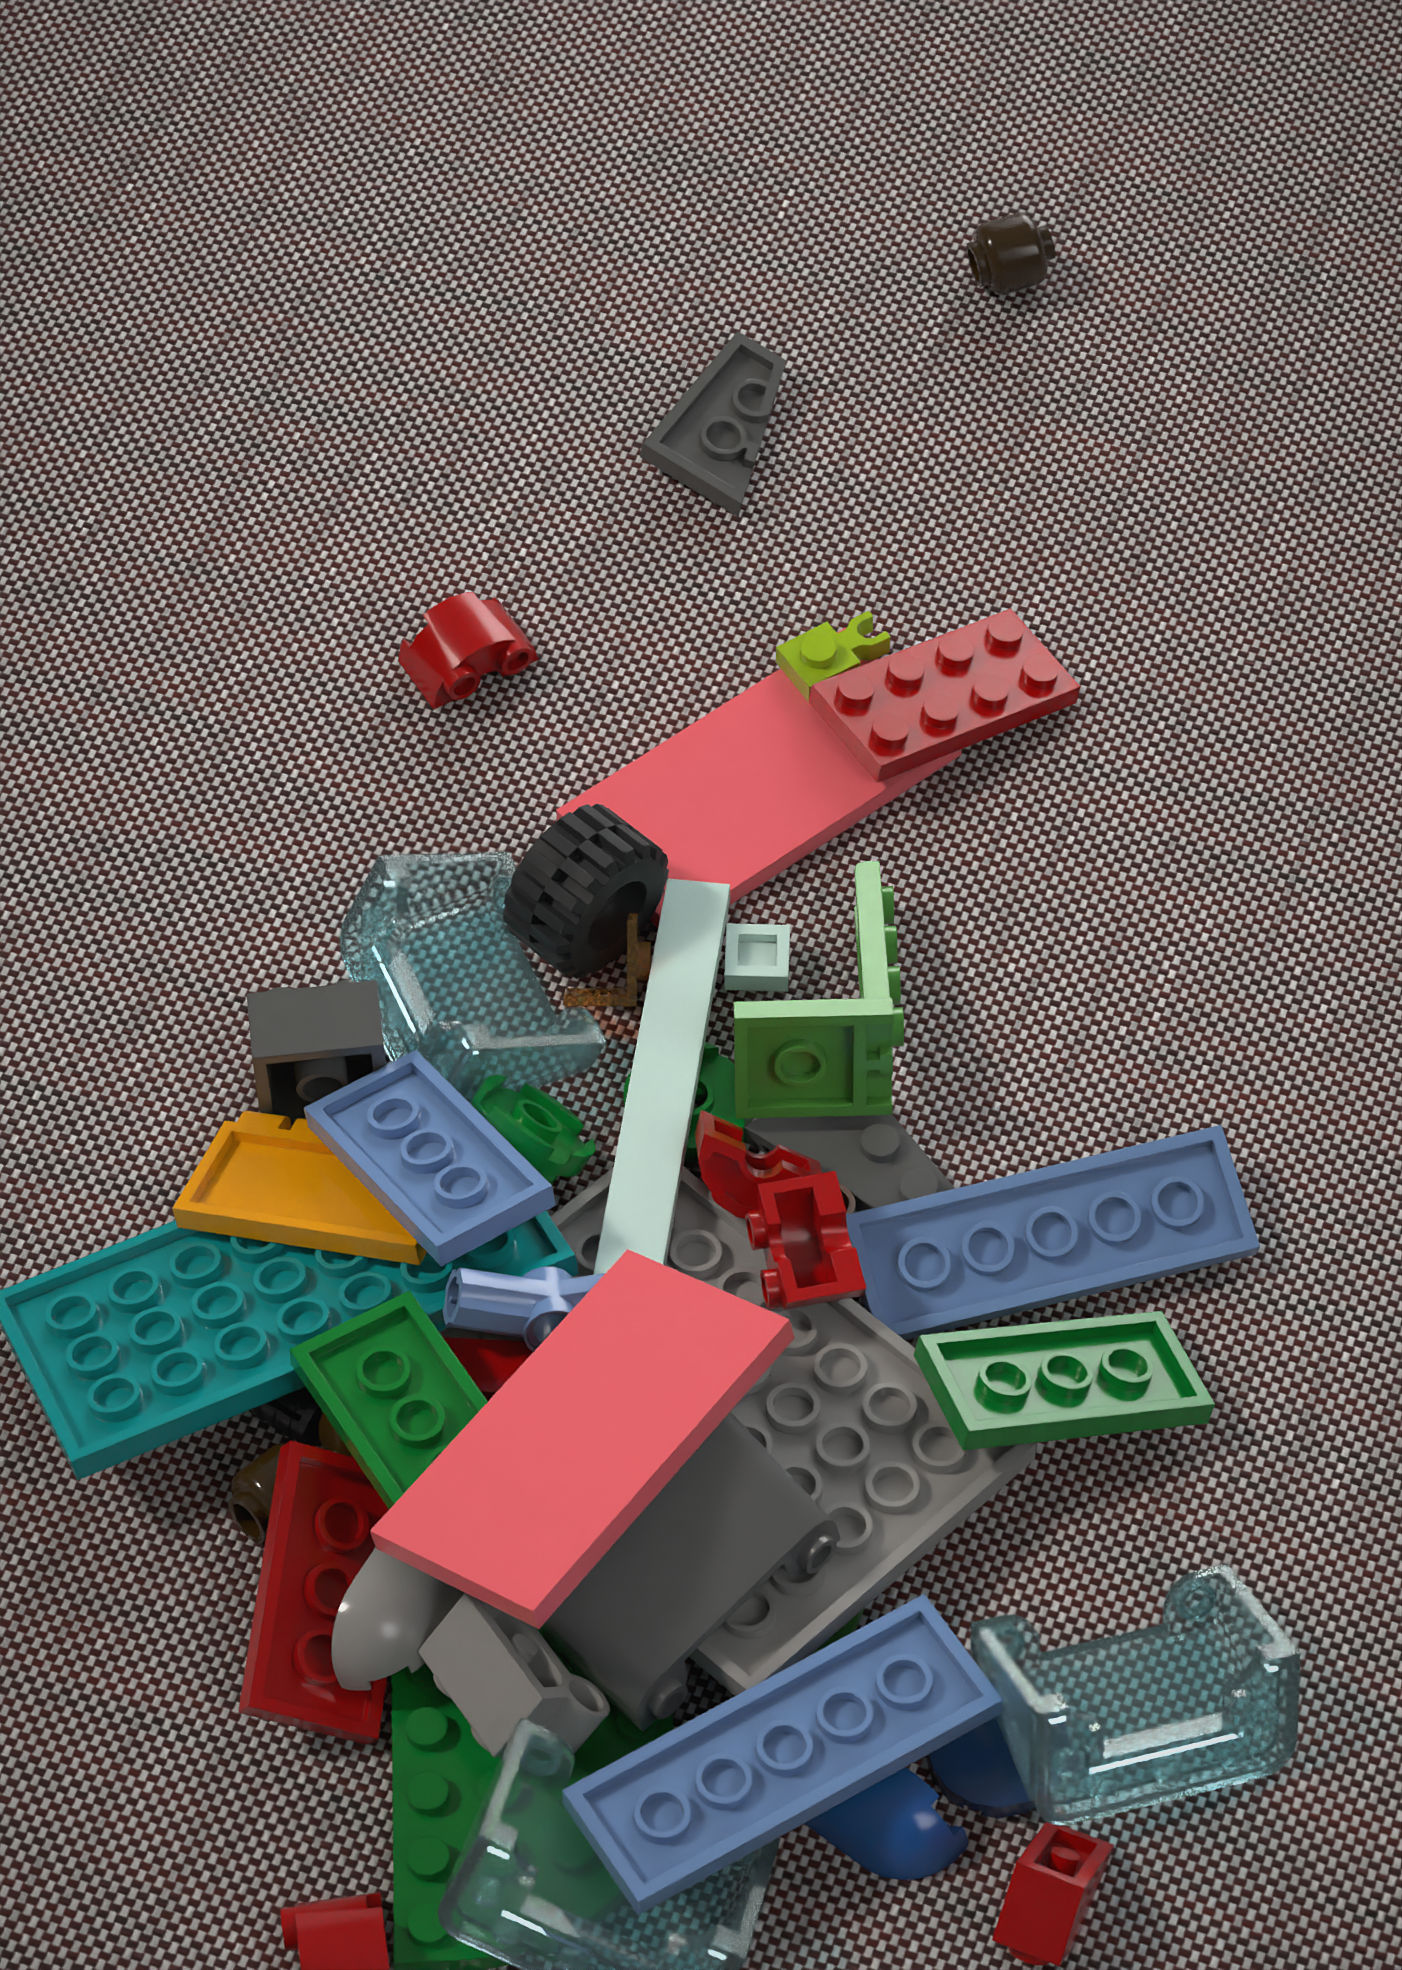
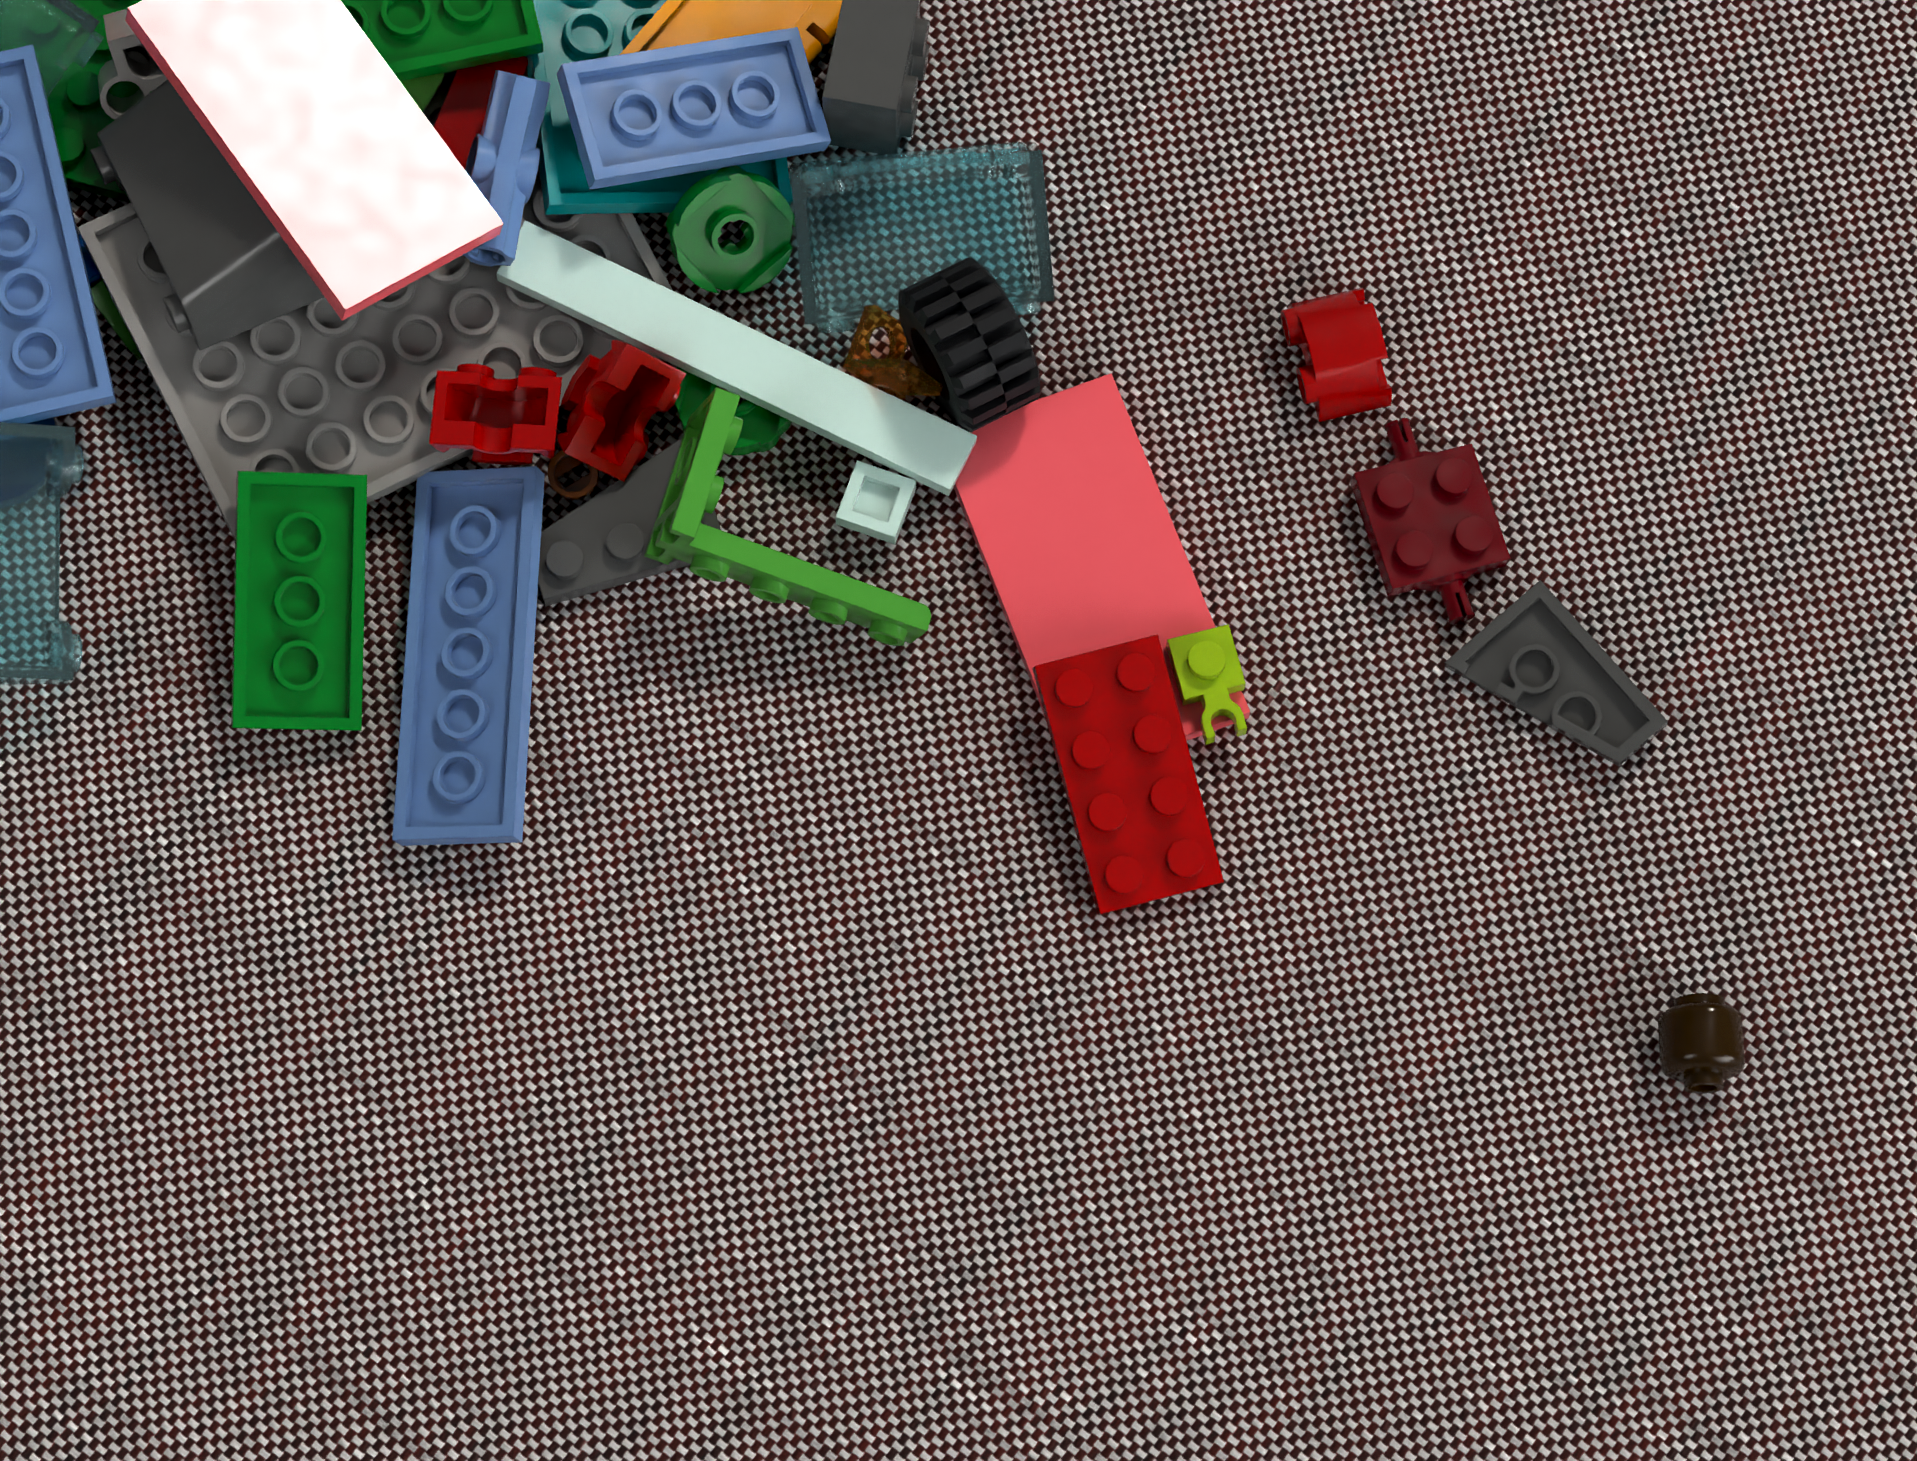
camera: 105 degrees right, 20 degrees up
none -> dark red plate [1350,418,1511,625]

